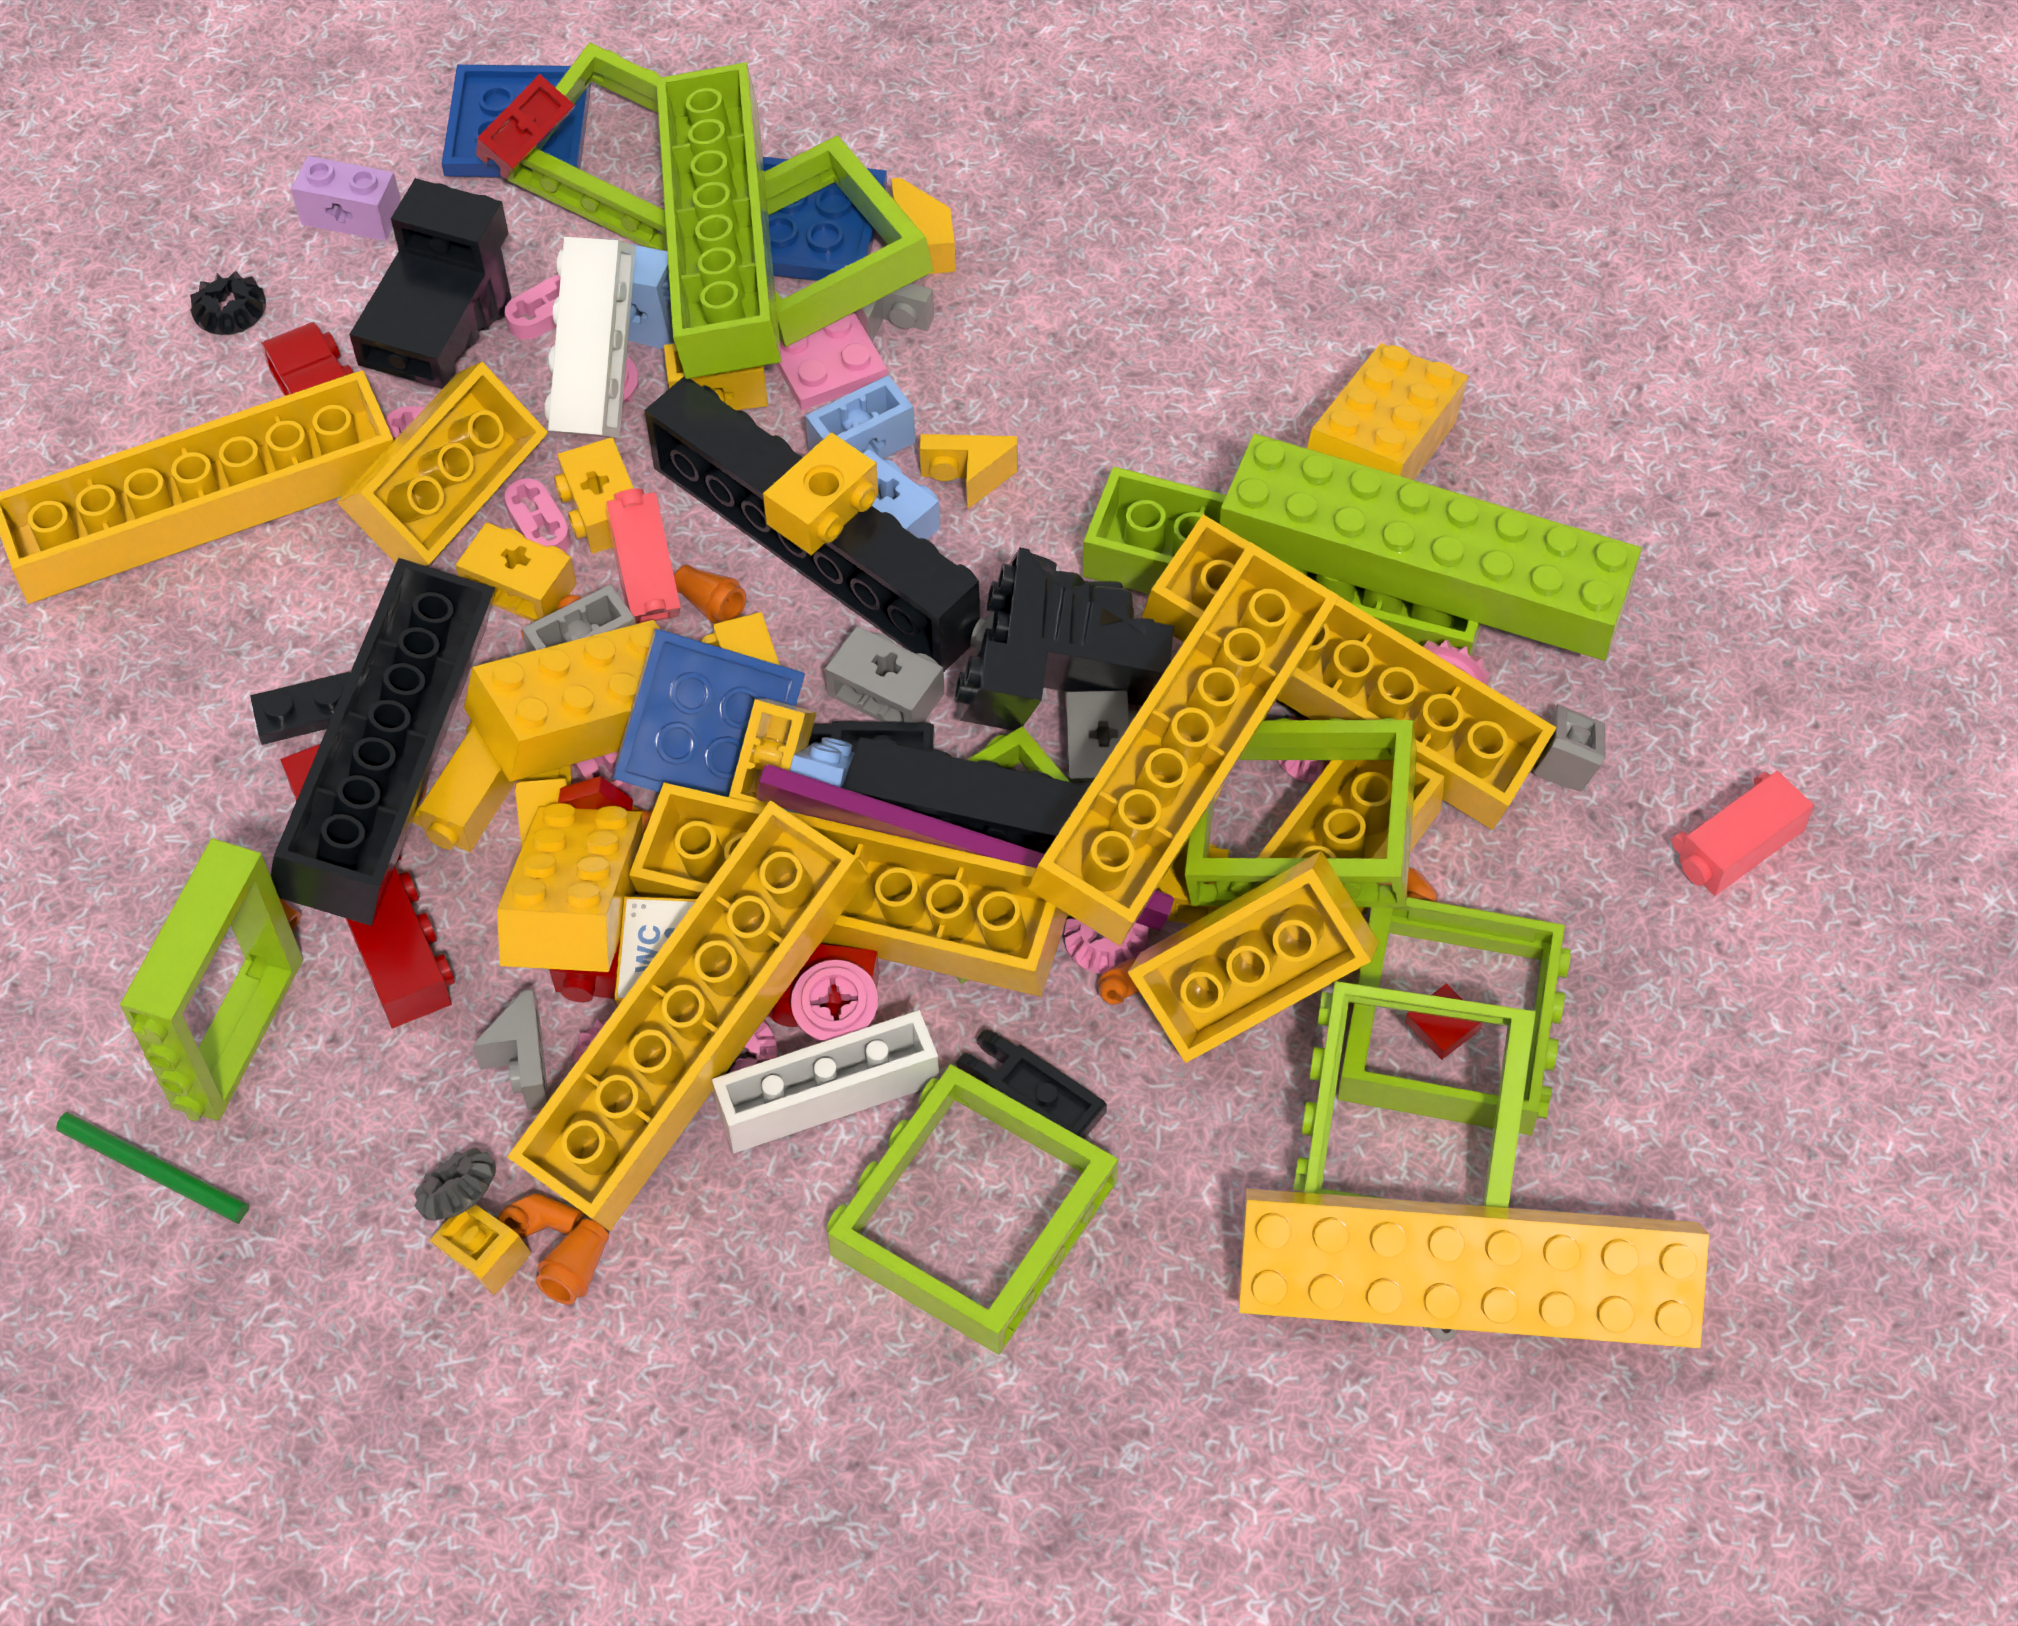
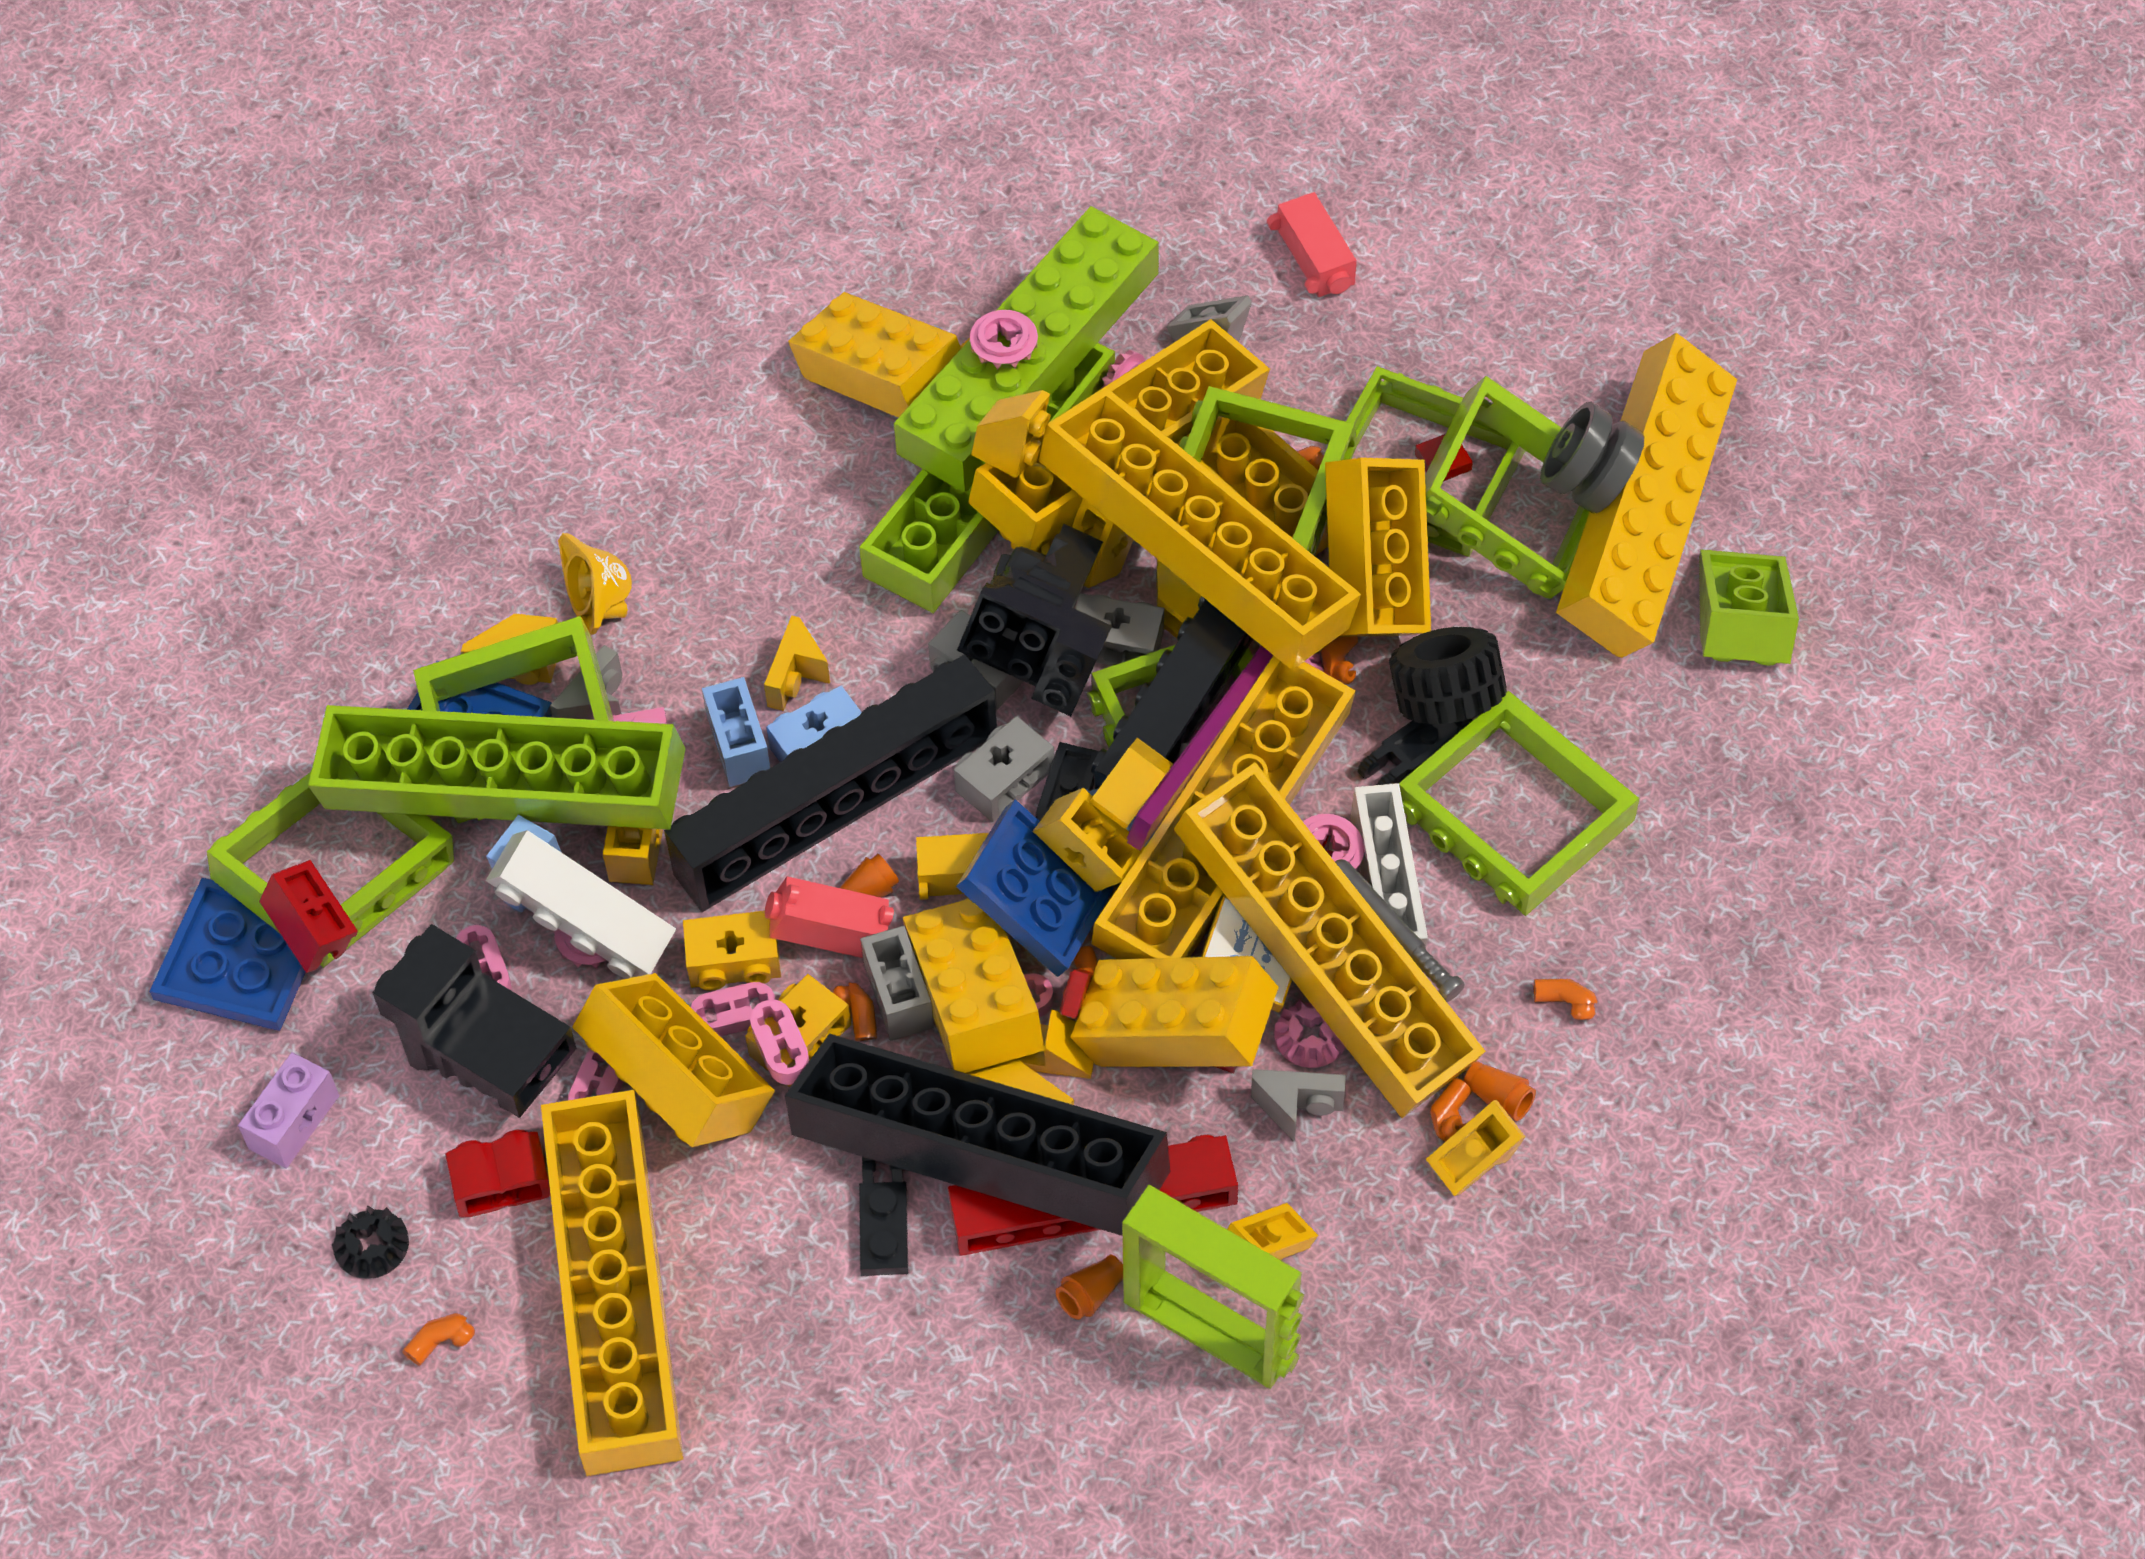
camera: 75 degrees left, 0 degrees up
green bar [56,1112,249,1224] -> none
dark grey gear [414,1148,496,1221] -> none
yellow brick [763,432,879,555] -> none
none -> orange arm [402,1313,475,1366]
none -> yellow hat [558,533,632,635]
none -> bright pink beam [750,999,809,1085]
none -> bright pink gear [970,310,1038,370]
none -> yellow slope [971,390,1051,478]
none -> yellow slope [1089,738,1173,829]
none -> yellow slope [1227,1203,1318,1260]
none -> flat silver piece [1335,859,1465,1002]
none -> black tyre [1389,627,1507,724]
none -> orange arm [1533,979,1598,1019]
none -> dark grey wheel [1540,401,1645,513]
none -> lime slope [1699,549,1799,666]

